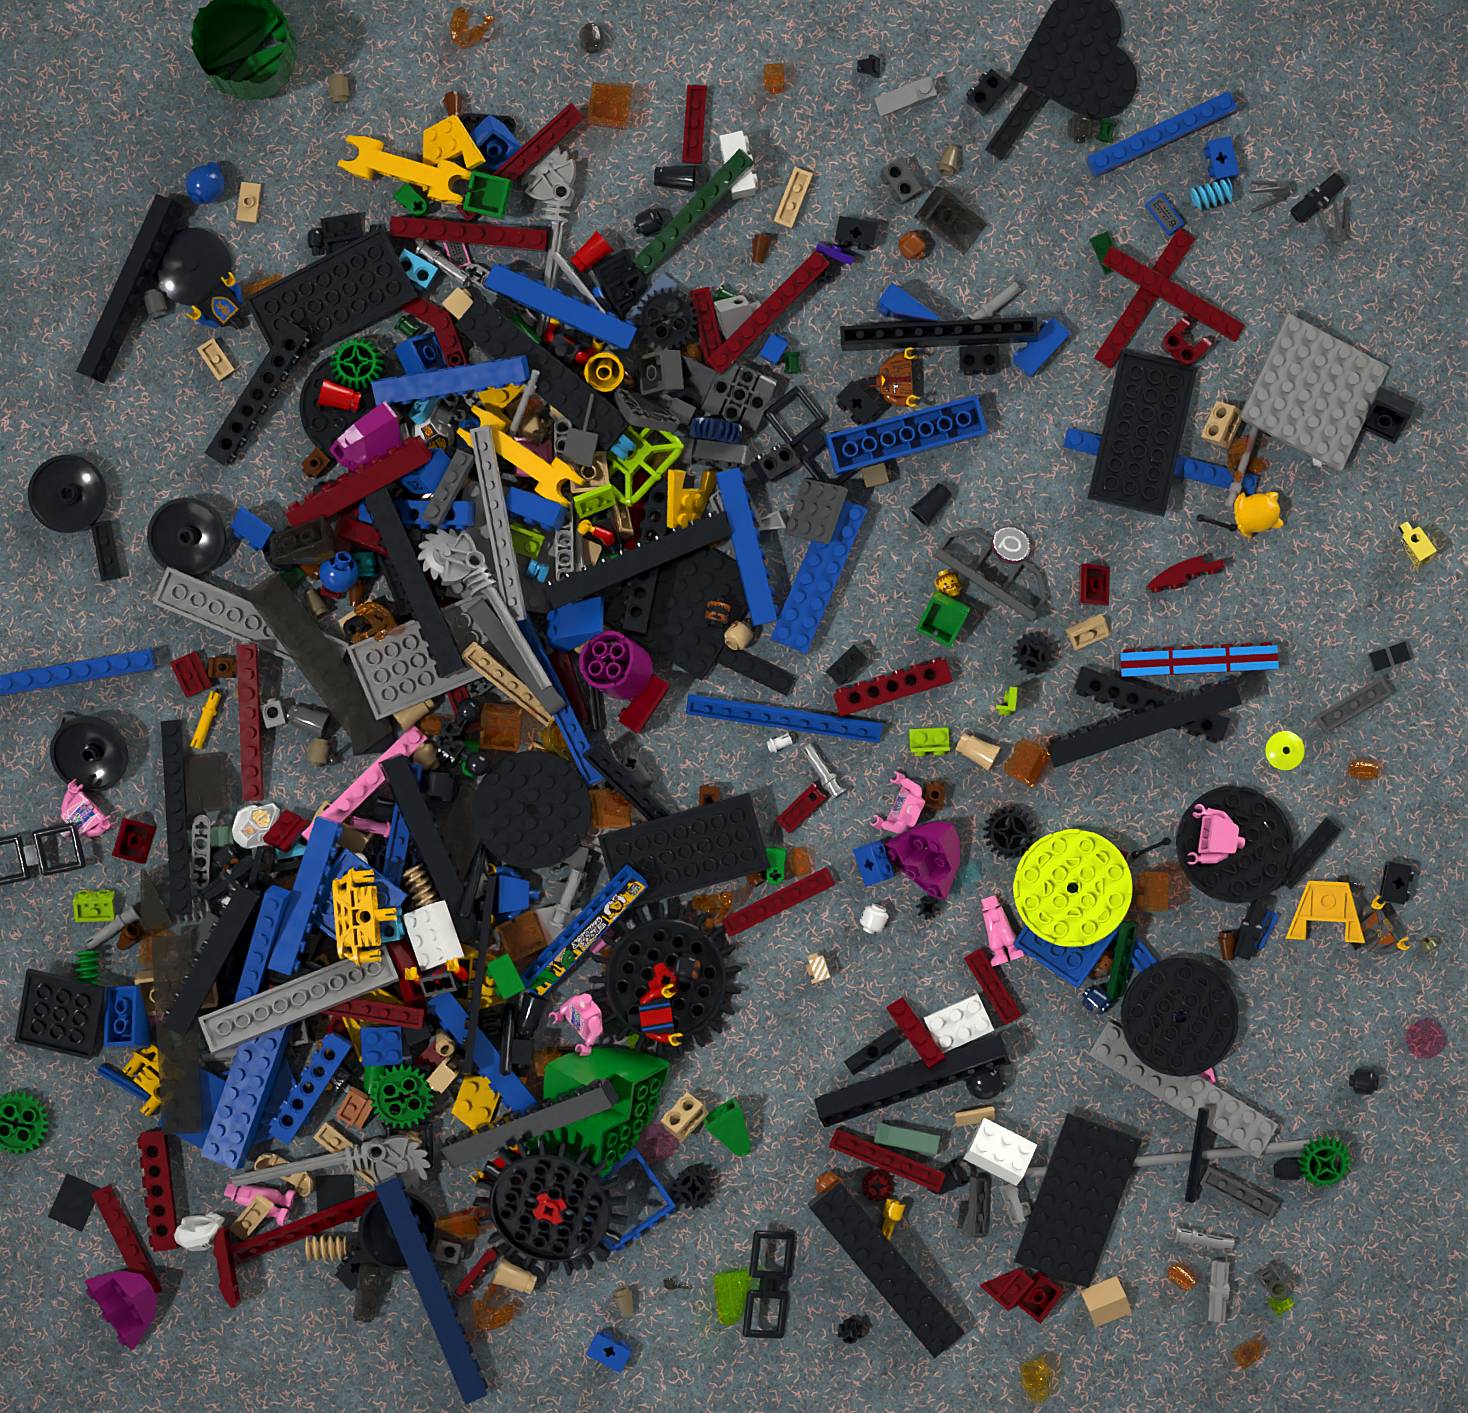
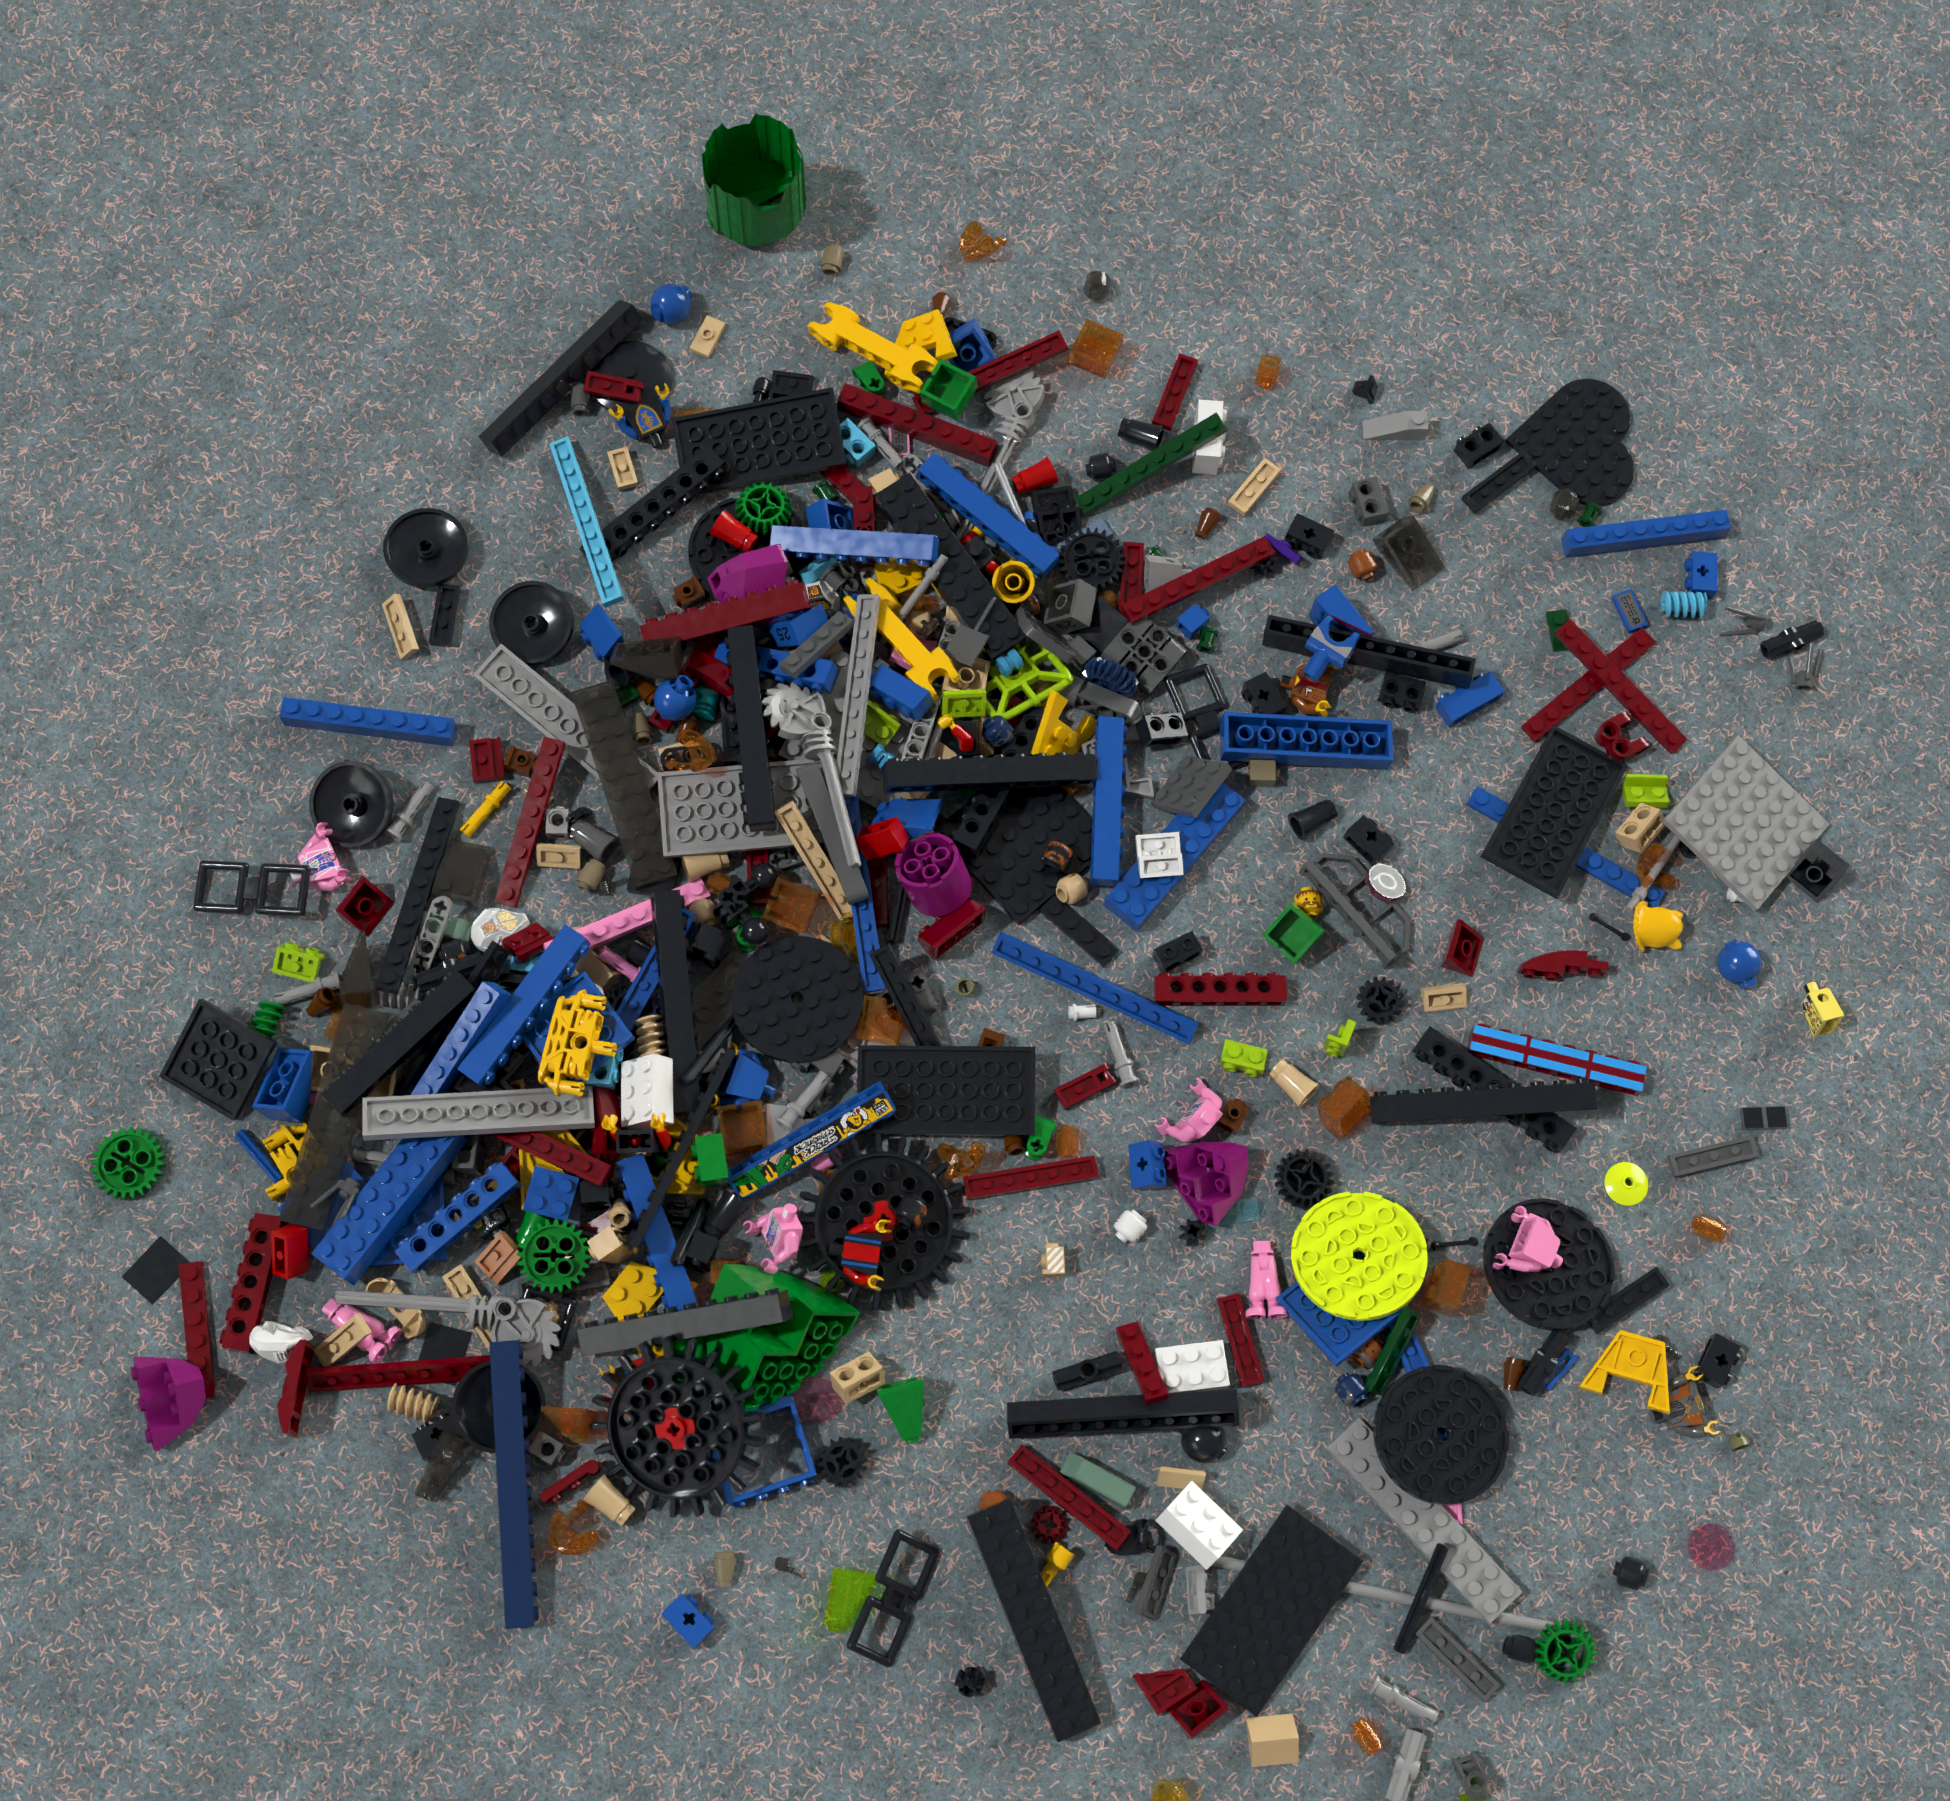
camera: 10 degrees right, 15 degrees down
none -> red brick [271,1224,309,1280]
none -> dark grey plant [310,1177,362,1232]
none -> tan plate [382,594,419,660]
none -> light grey pin [385,781,434,842]
none -> tan plate [537,843,581,869]
none -> medium azure plate [549,436,625,608]
none -> black piece [566,807,592,822]
none -> dark red plate [583,371,645,405]
none -> red brick [855,817,910,860]
none -> olive hinge [956,978,974,996]
none -> dark blue head [982,715,1013,747]
none -> white slope [1135,832,1184,878]
none -> blue connector [1302,615,1360,682]
none -> black brick [1343,815,1394,866]
none -> lime bracket [1622,774,1669,808]
none -> blue brick [1717,939,1762,989]

